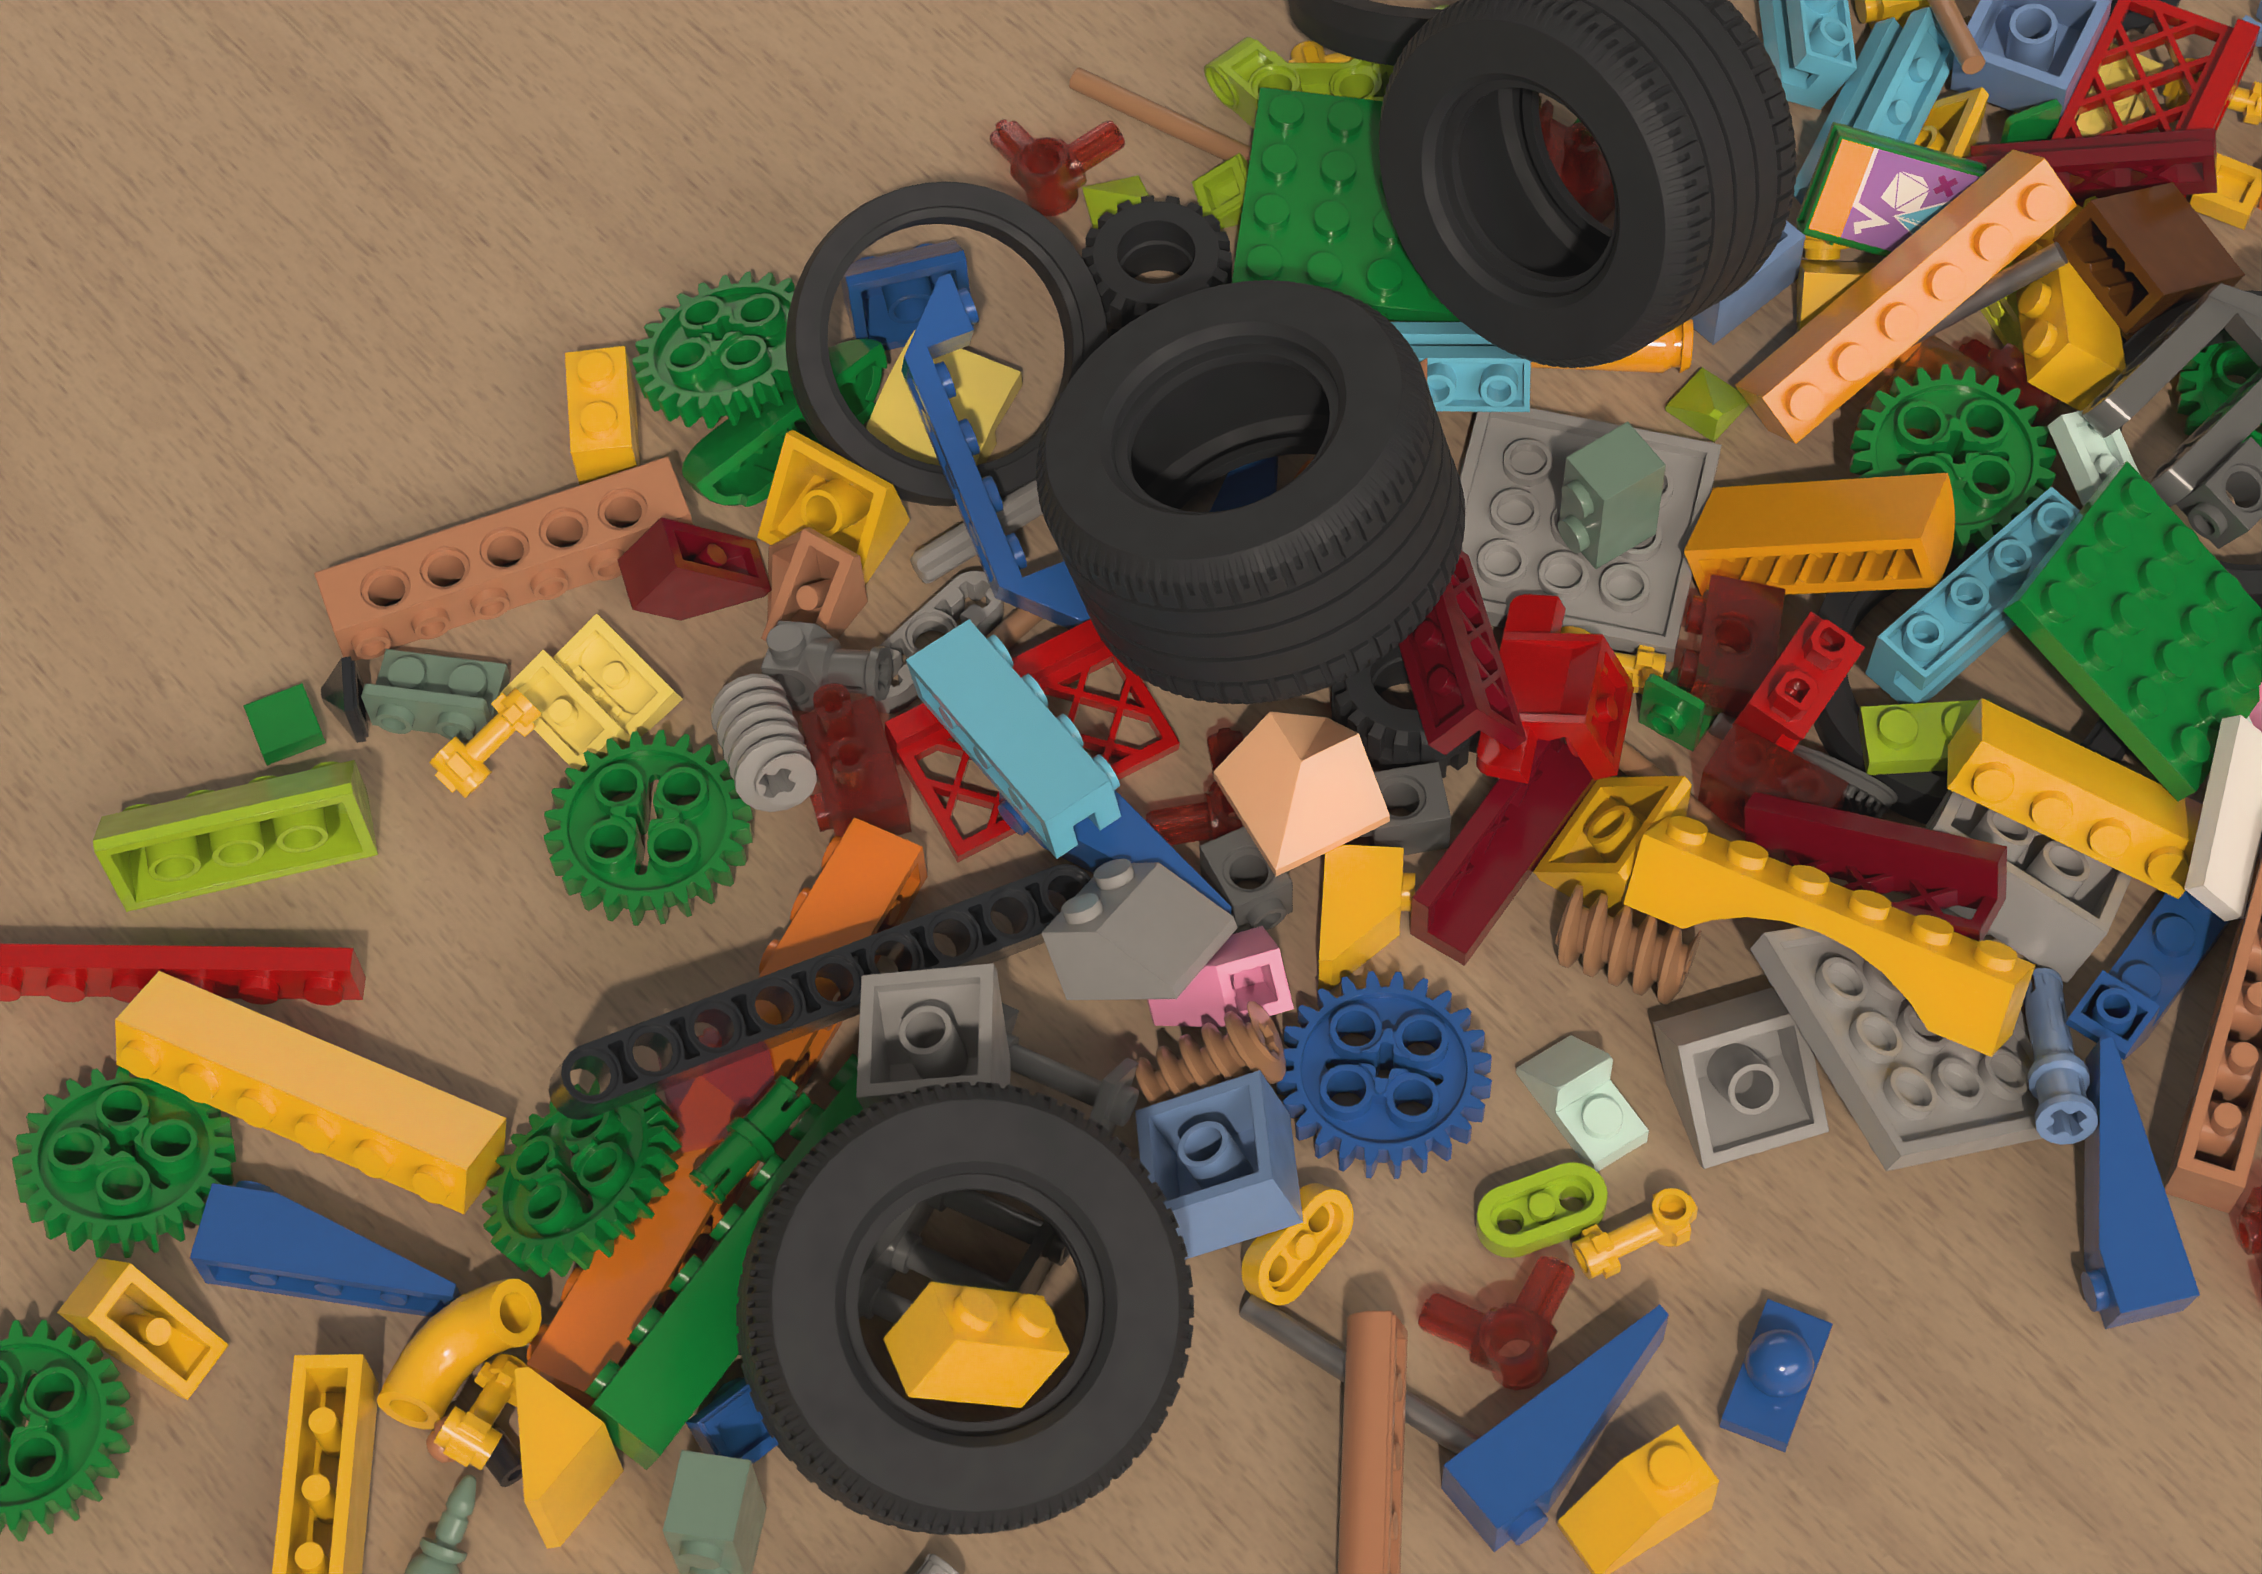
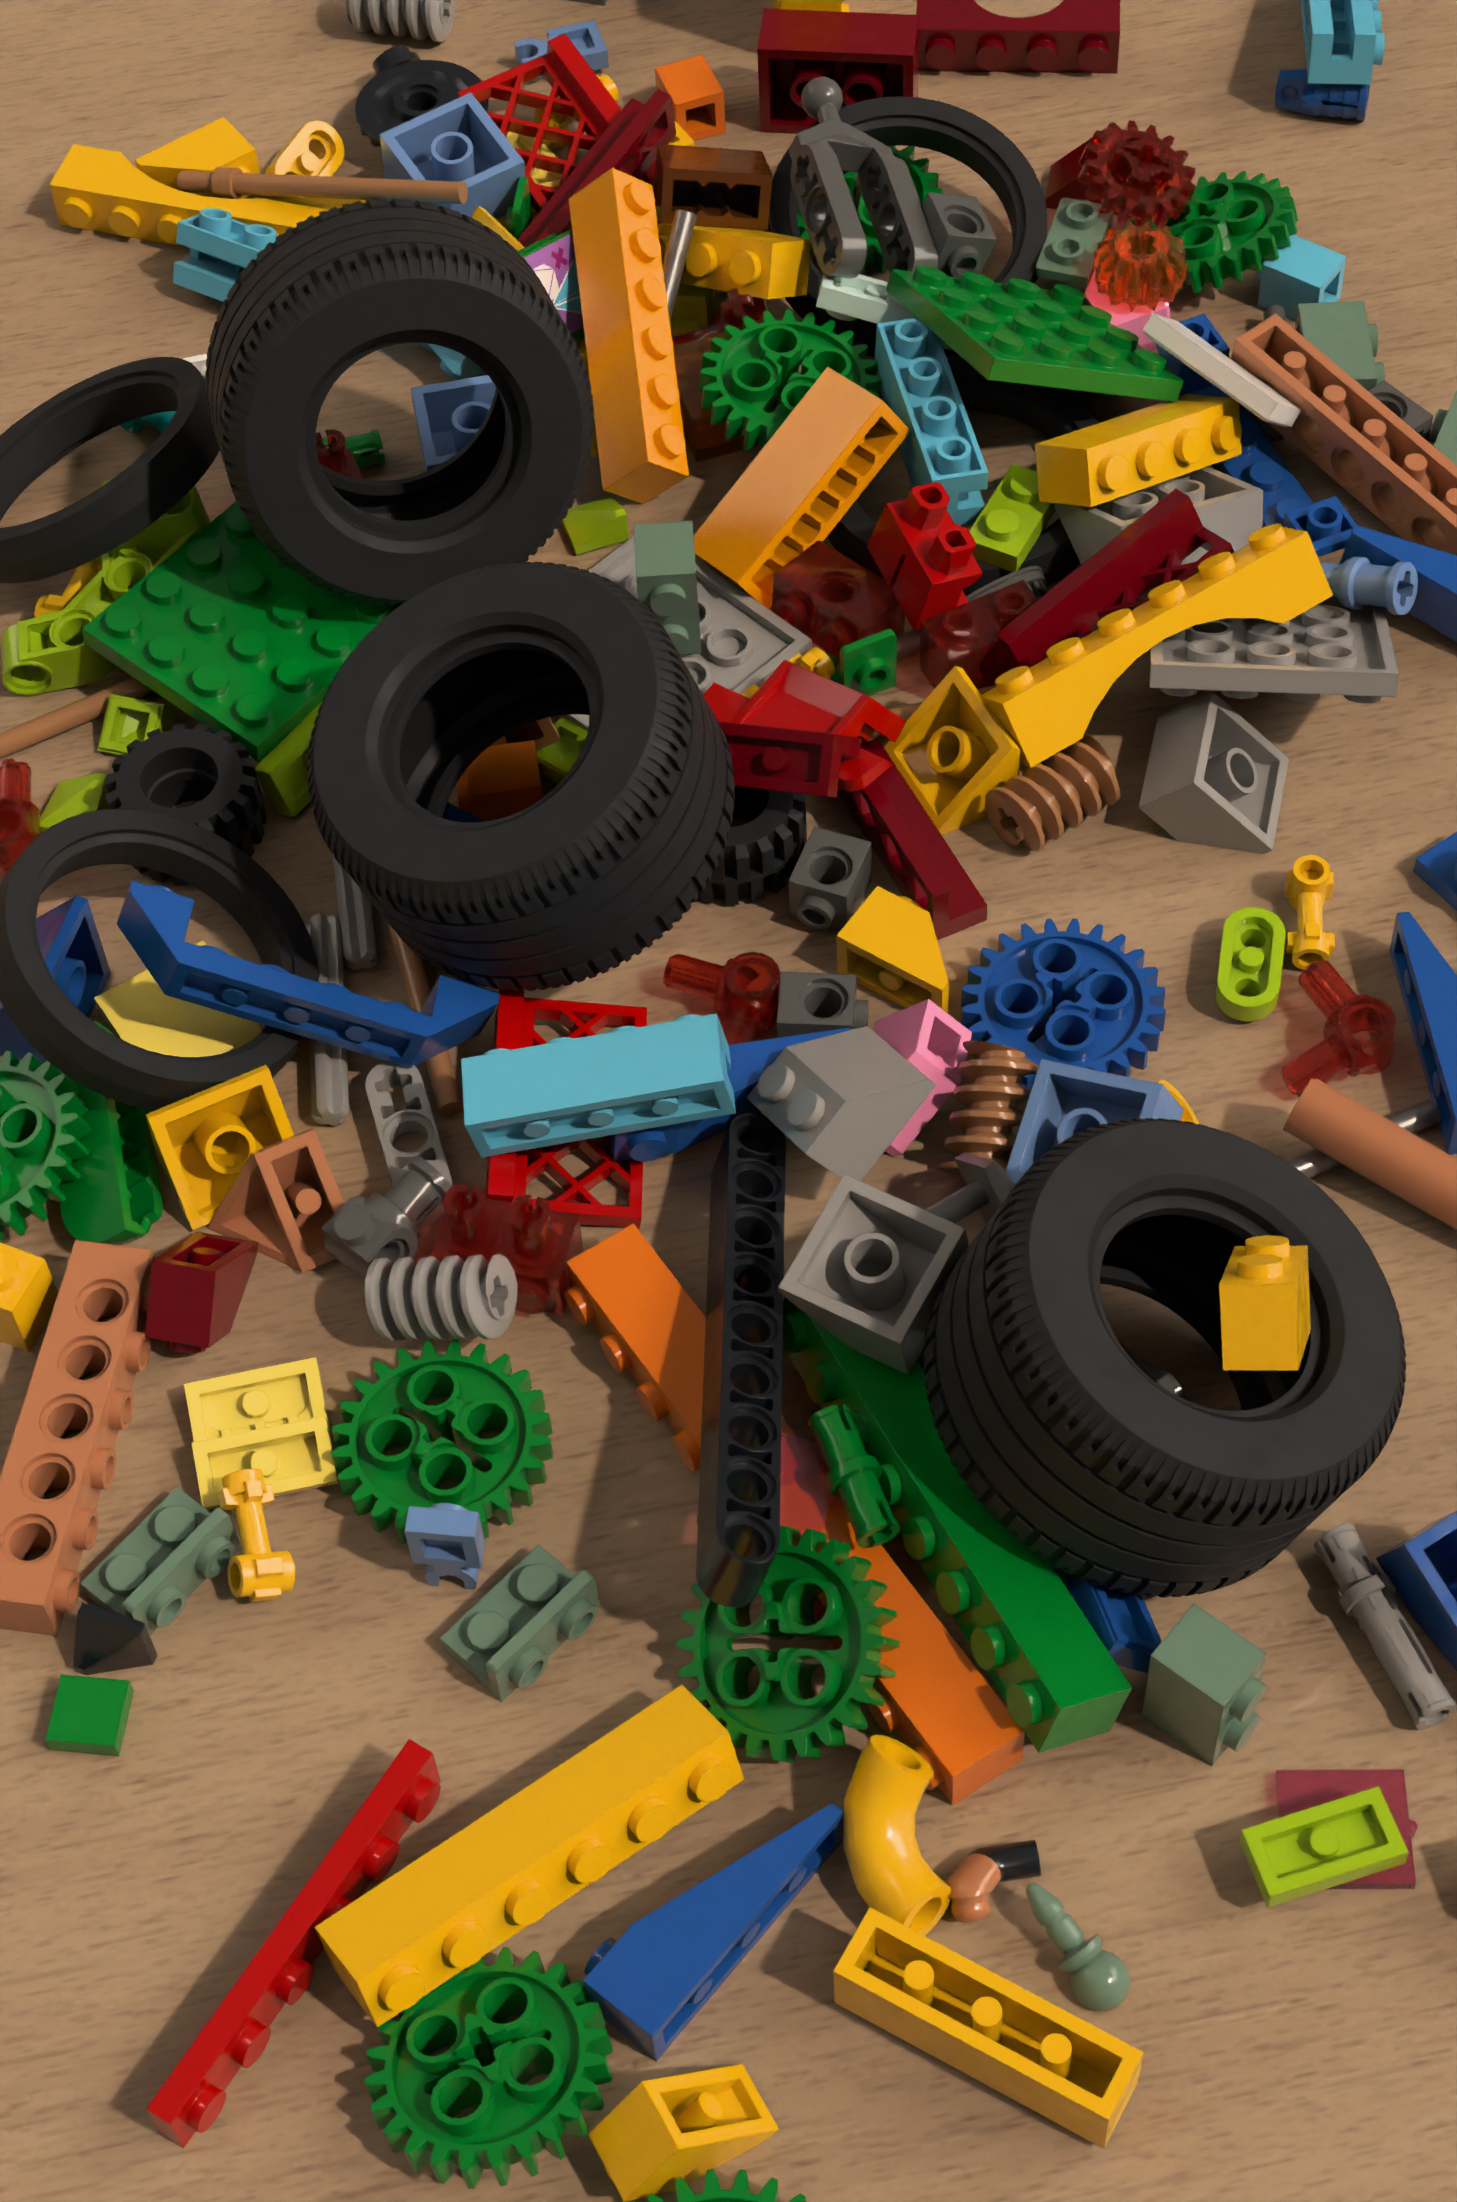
camera: 60 degrees left, 5 degrees down
lime slope [93,760,378,912] -> none
yellow bar [433,1354,527,1470] -> none
yellow slope [514,1367,624,1549] -> none
light nougat slope [1214,712,1390,877] -> none
light aqua slope [1516,1035,1649,1172] -> none
none -> medium blue plate [404,1503,486,1590]
none -> sand green bracket [440,1544,600,1702]

